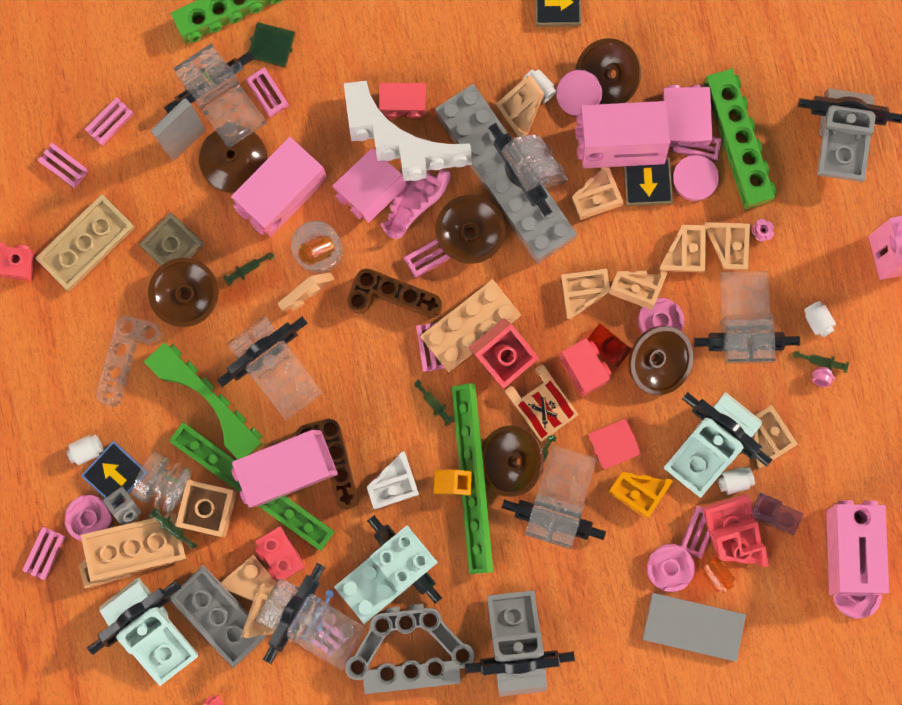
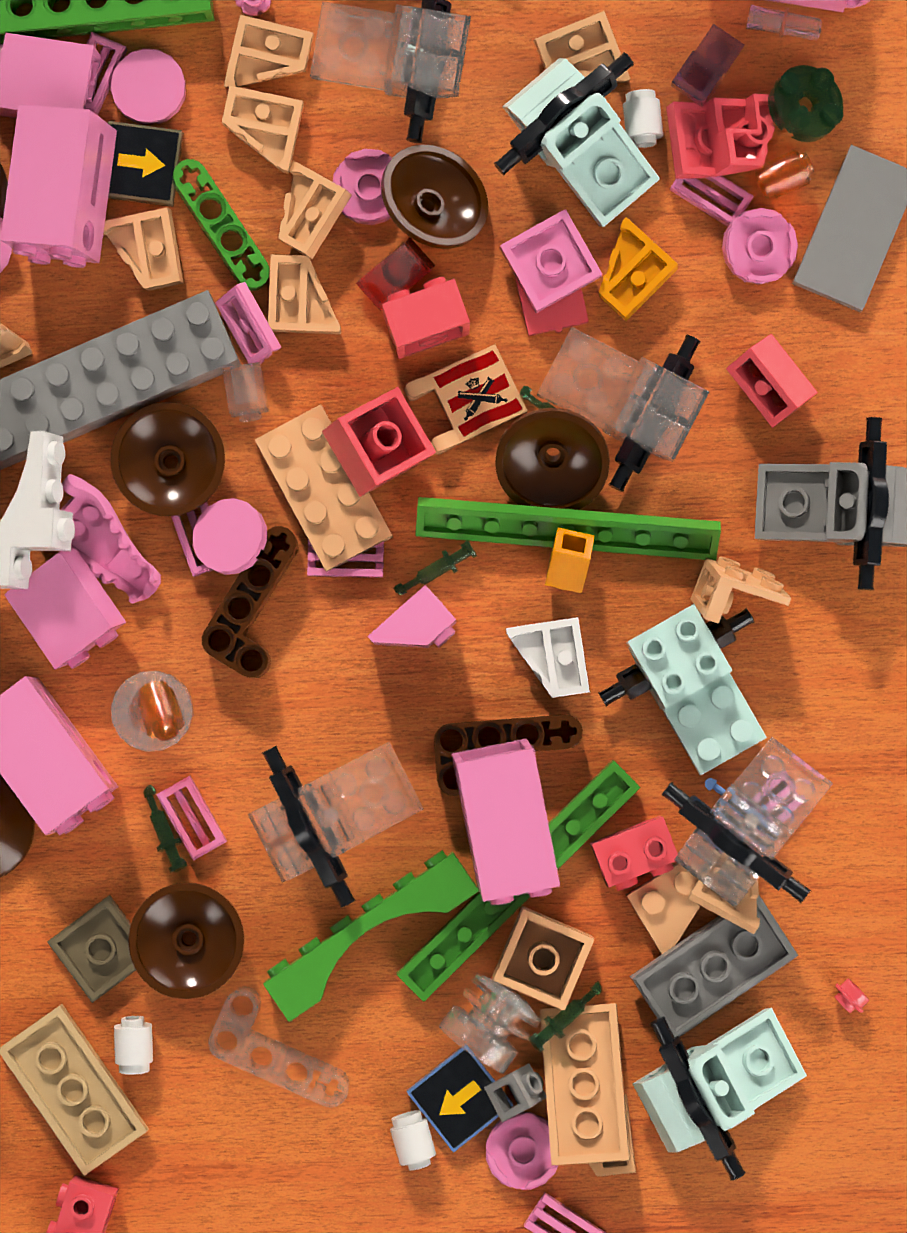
camera: 85 degrees left, 5 degrees up
light nougat wing [278,272,335,311] -> none
light grey brick [345,604,475,694] -> none
clear piece [488,123,568,217] -> none
none -> white brick [114,1016,153,1075]
none -> bright pink tile [156,776,227,861]
none -> bright green beam [173,159,270,291]
none -> bright pink tile [193,498,267,575]
none -> bright pink tile [215,282,282,367]
none -> clear brick [222,362,269,422]
none -> bright pink slope [368,585,456,648]
none -> bright pink plate [499,209,603,313]
none -> light nougat bracket [690,557,791,623]
none -> coral brick [726,334,818,428]
none -> clear axle [746,4,822,40]
none -> clear green plate [768,65,844,142]

